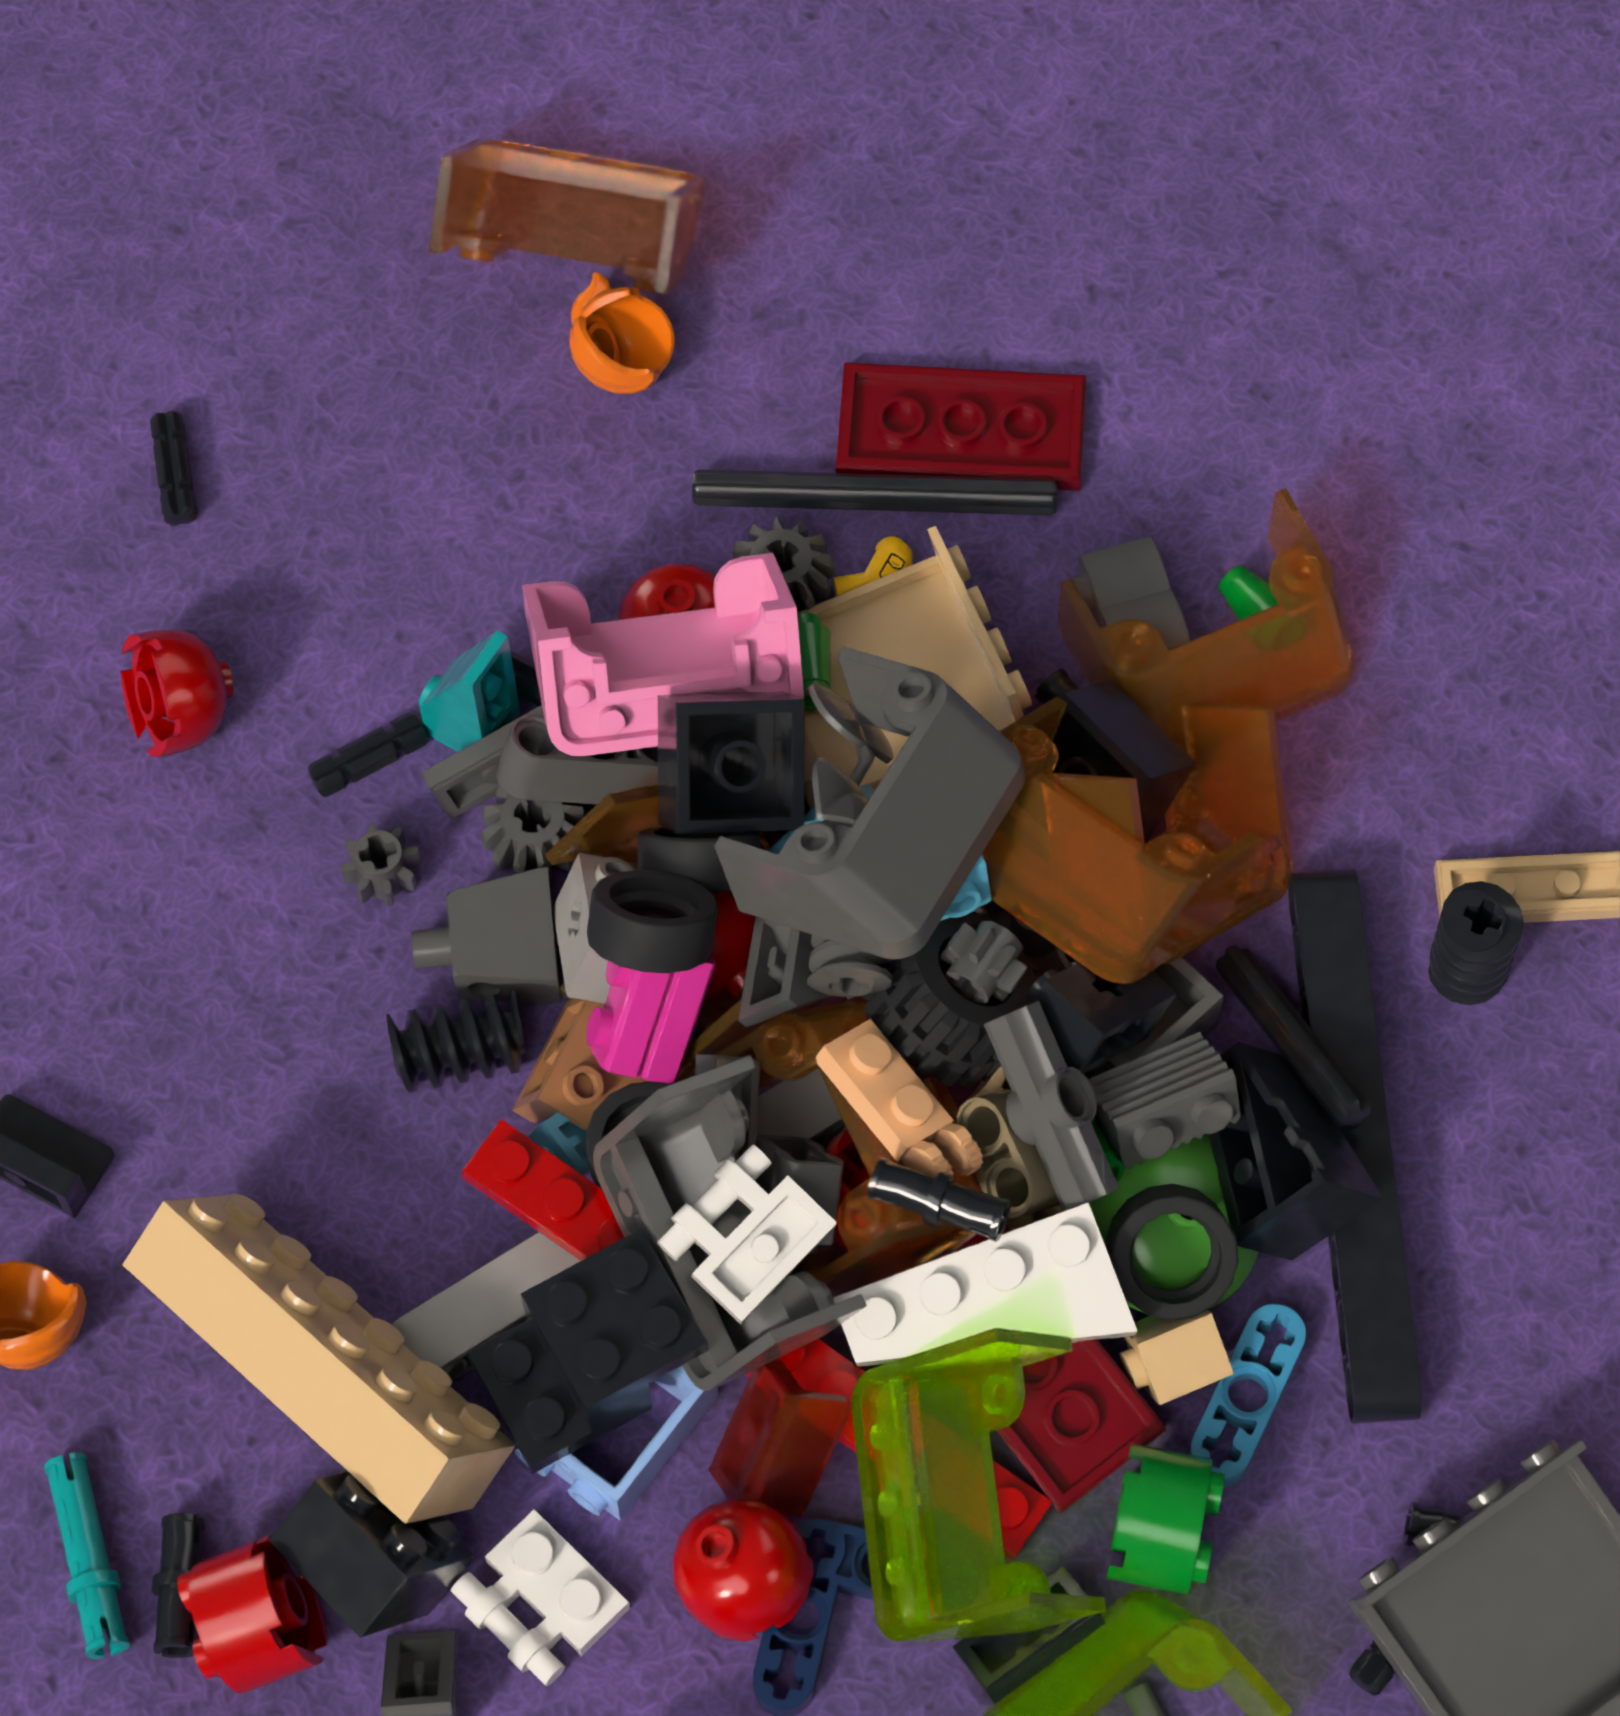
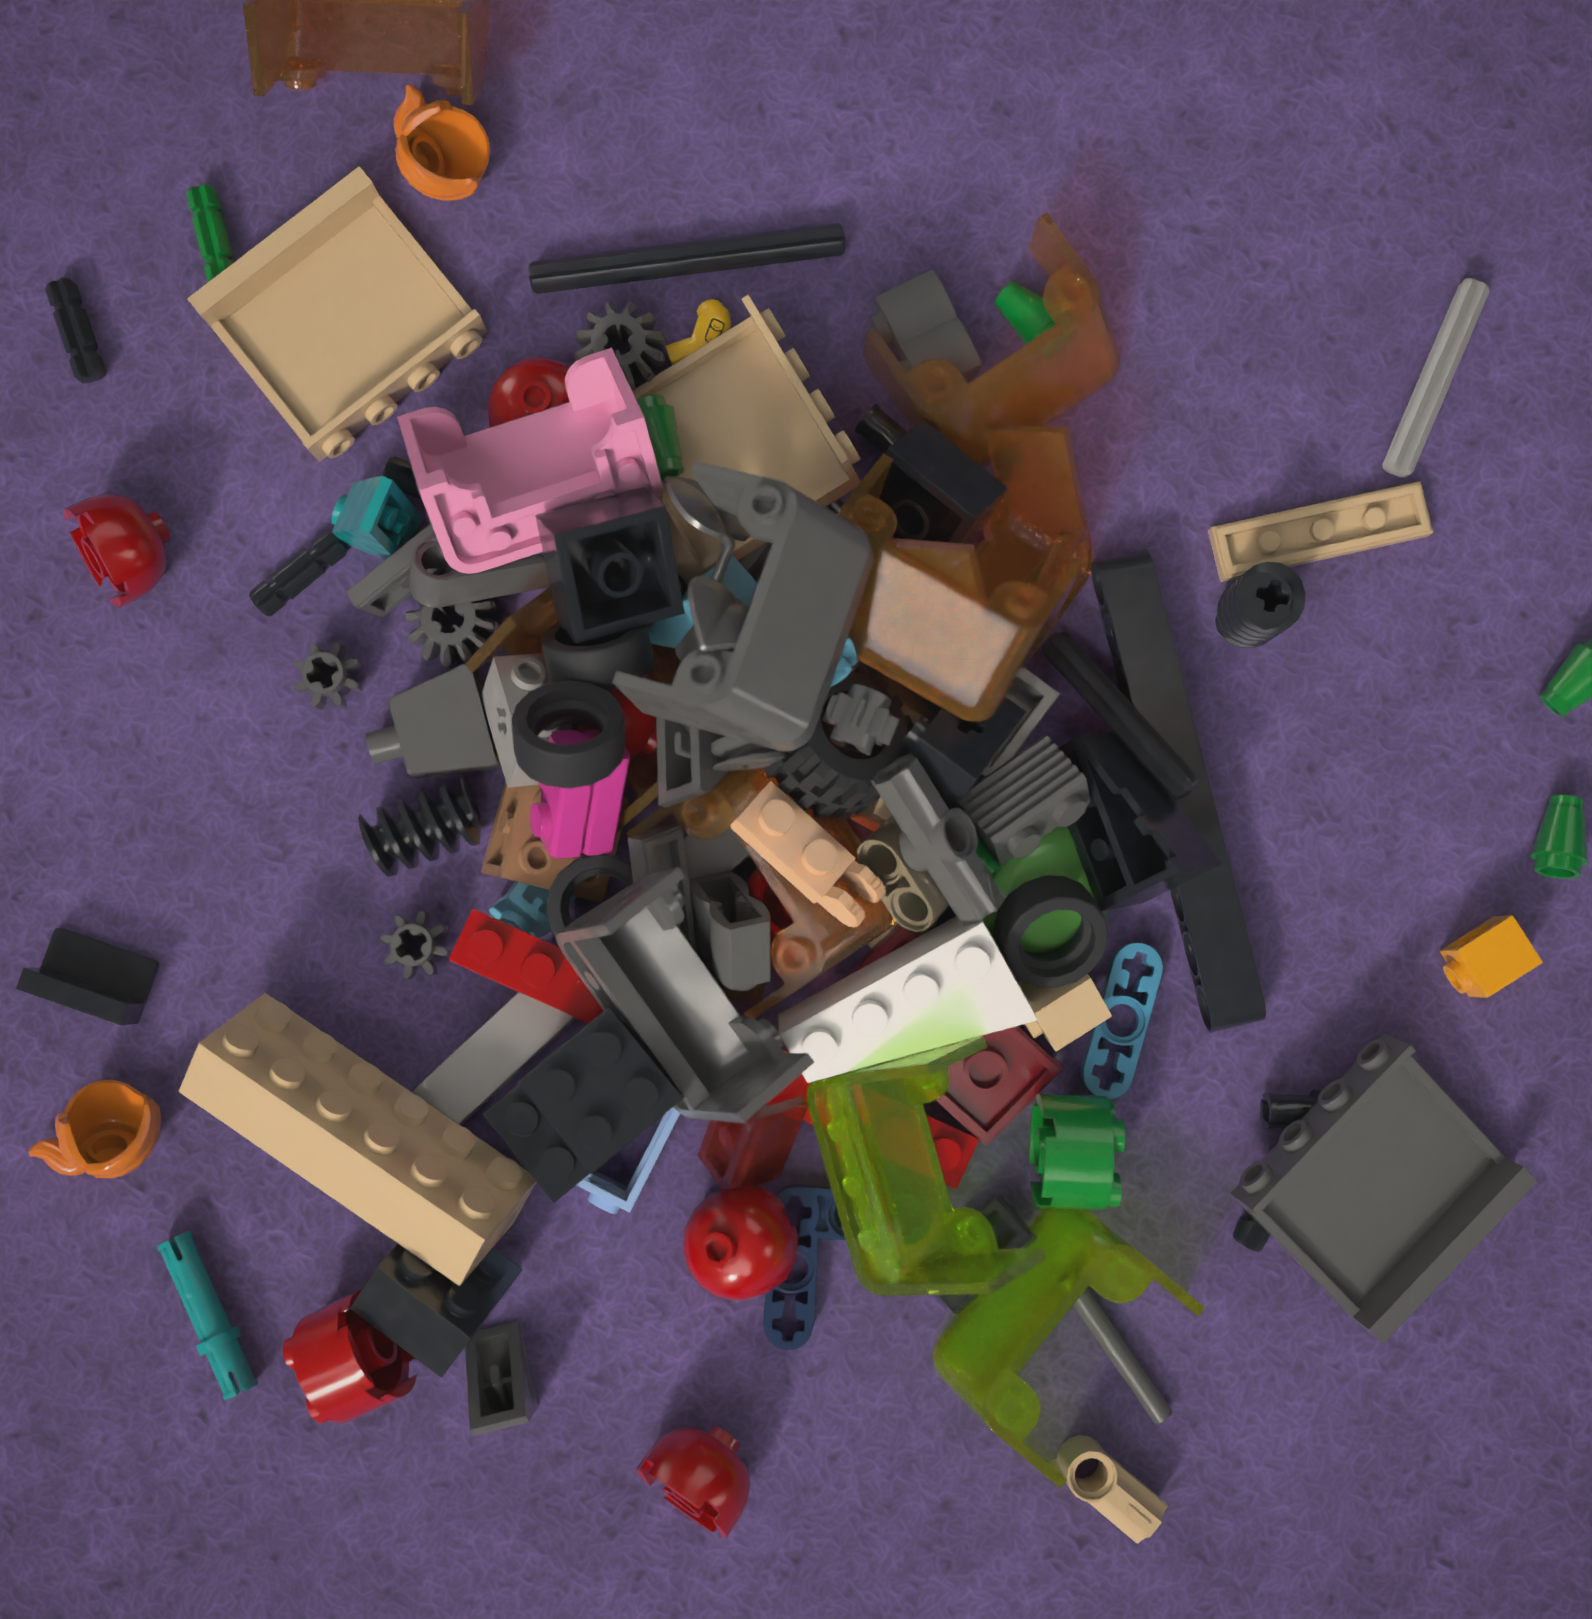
camera: 15 degrees left, 20 degrees up
black pin [152,1513,206,1658] -> none
white plate [451,1509,630,1686] -> none
white plate [657,1145,837,1324] -> none
dark red tile [836,362,1086,491] -> none
black pin [868,1157,1011,1242] -> none
none -> green axle [186,184,233,282]
none -> tan panel [187,166,488,462]
none -> dark grey gear [380,911,452,979]

